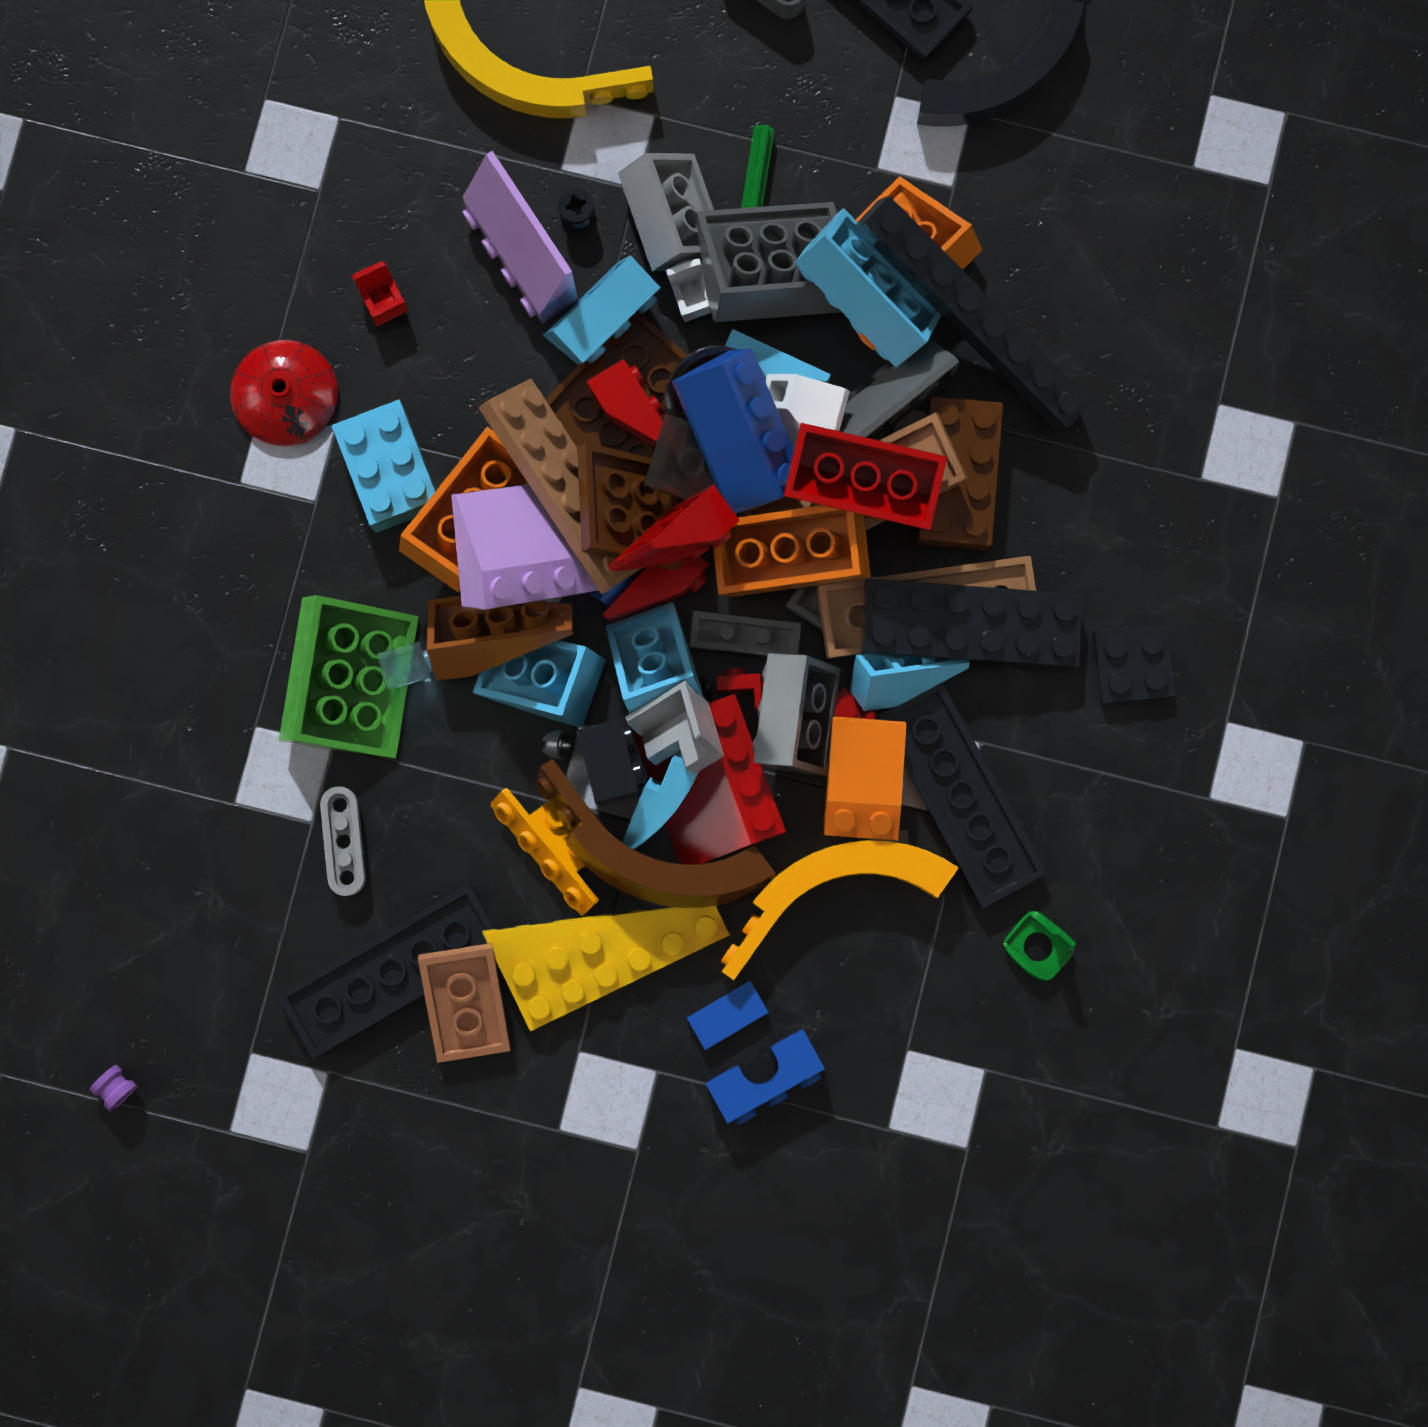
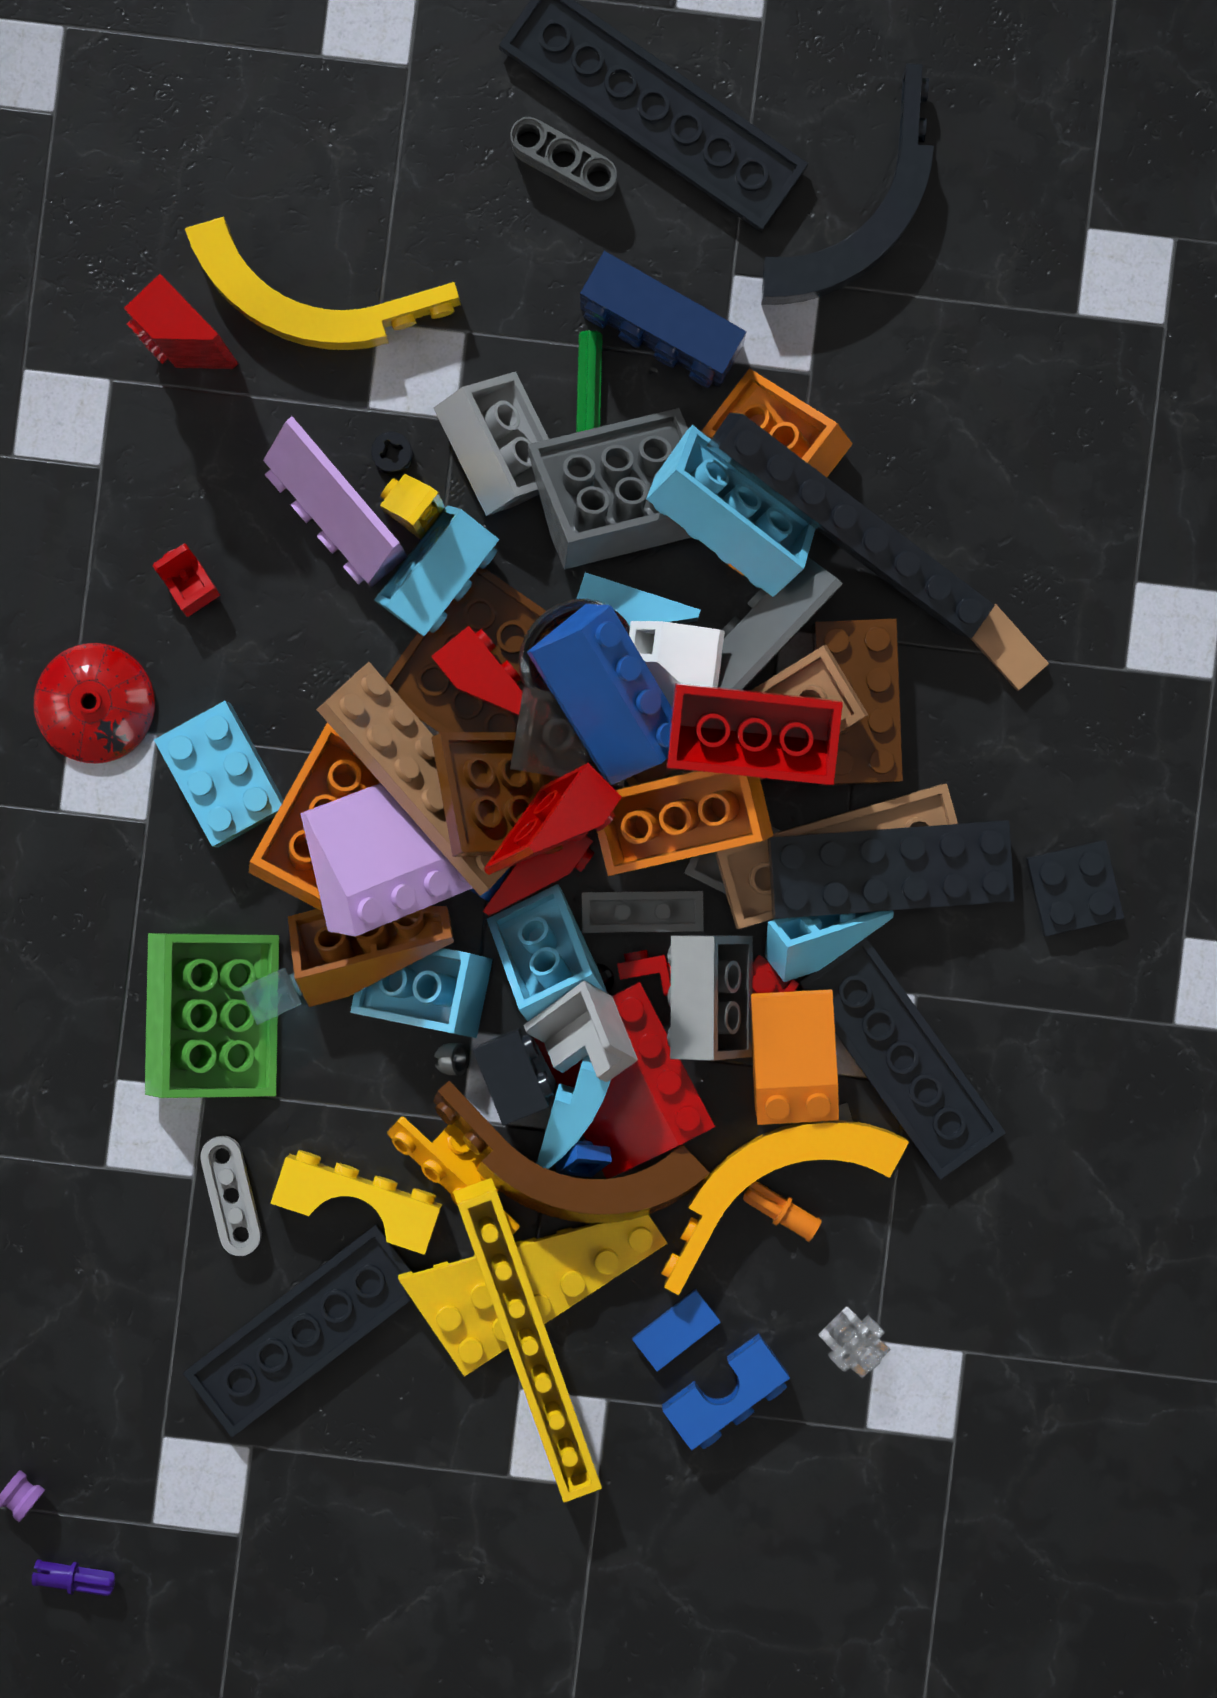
camera: 10 degrees left, 5 degrees up
nougat plate [418,943,511,1063] -> none
white bracket [666,258,711,322] -> none
green piece [1003,911,1076,981] -> none
none -> dark purple axle [32,1559,115,1596]
none -> red slope [124,274,239,369]
none -> yellow arch [270,1150,442,1255]
none -> yellow slope [380,474,445,540]
none -> yellow brick [453,1178,602,1503]
none -> blue plate [555,1141,612,1178]
none -> dark blue brick [580,251,747,388]
none -> orange axle [743,1181,822,1242]
none -> clear brick [818,1306,891,1378]
none -> medium nougat tile [970,604,1049,691]

